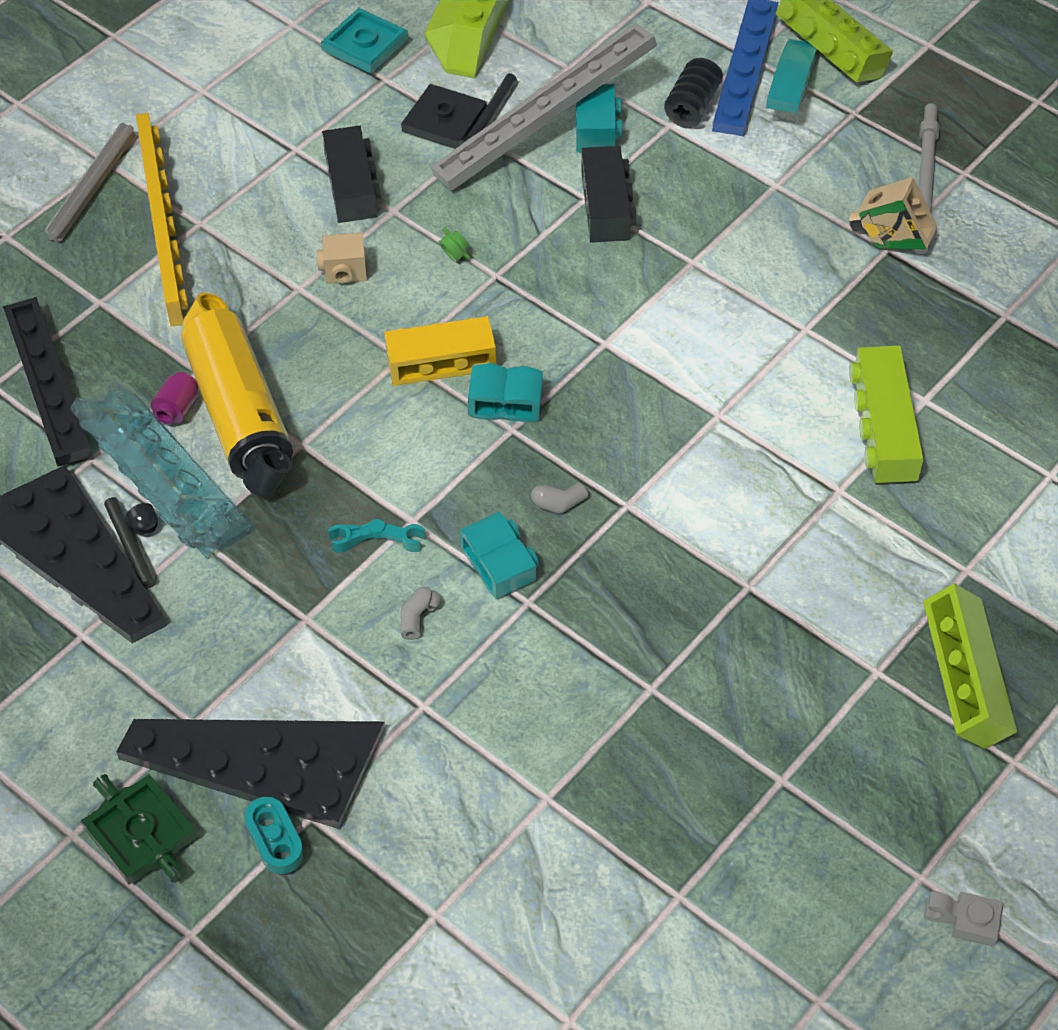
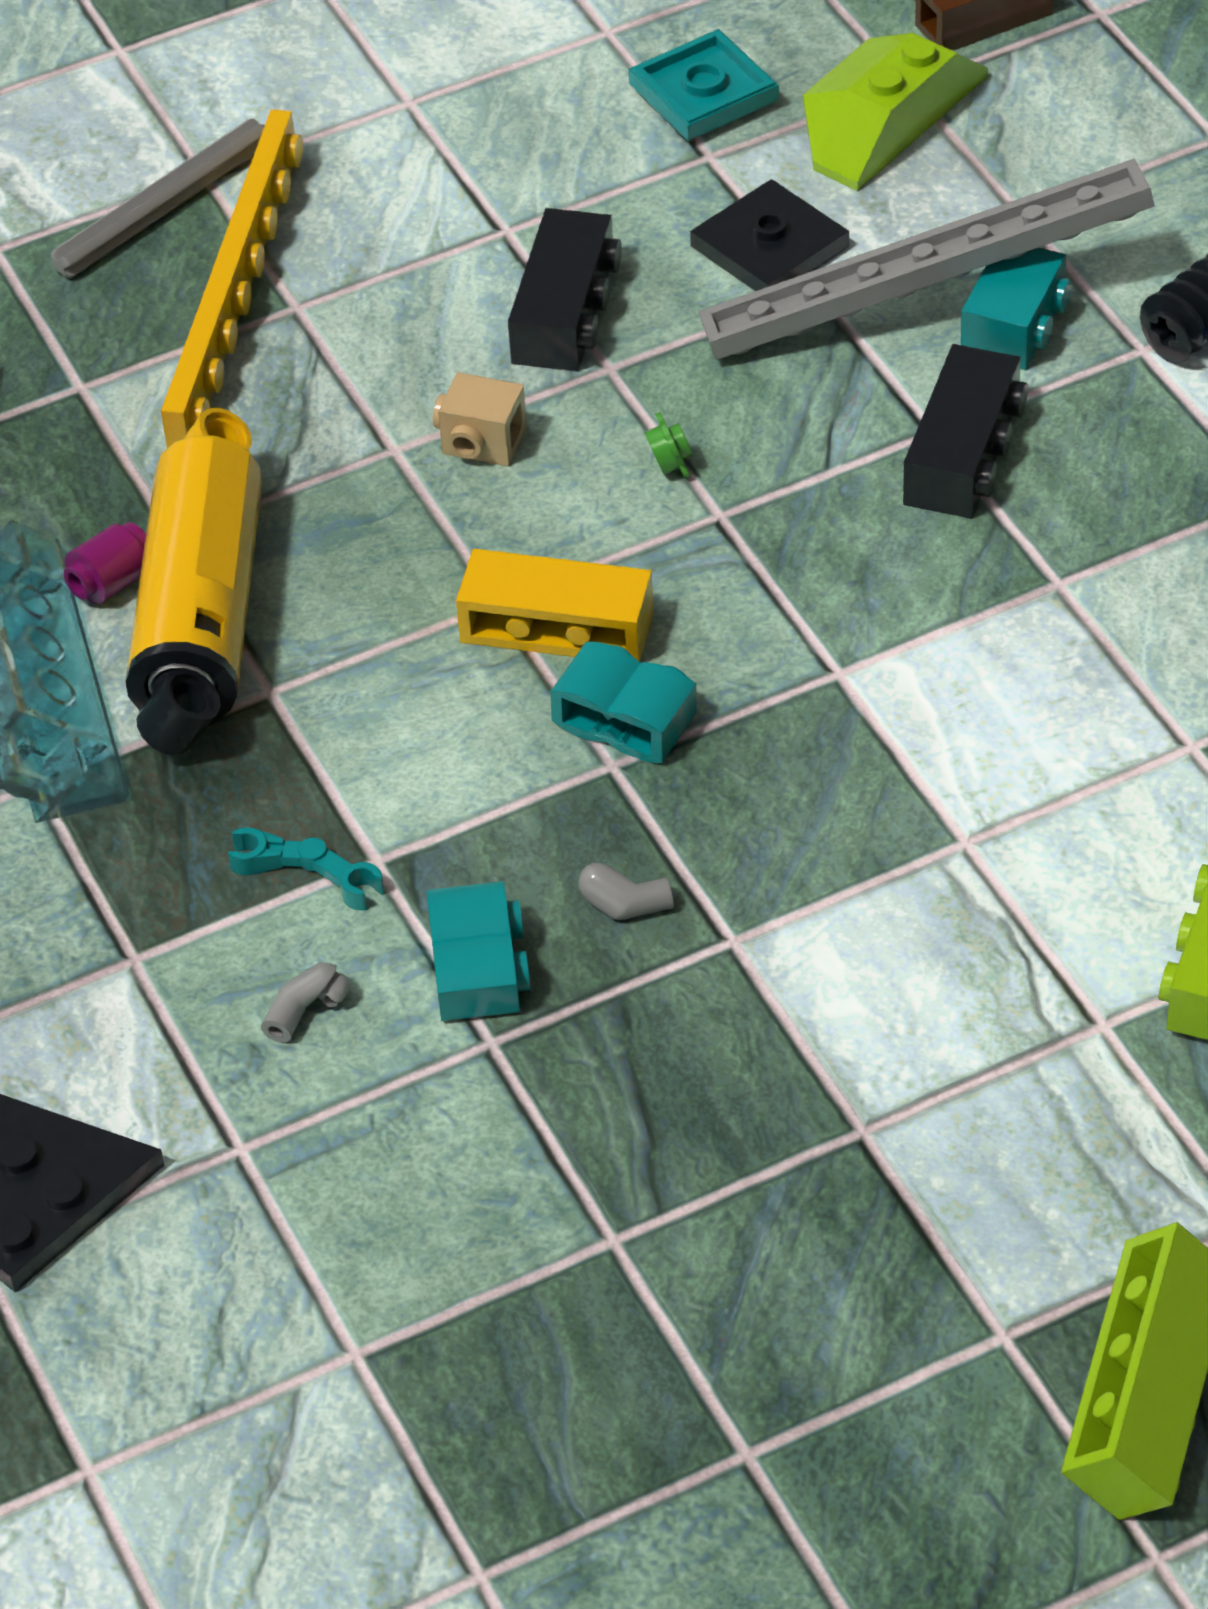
camera: 25 degrees right, 5 degrees down
black bar [467,73,517,140] -> none

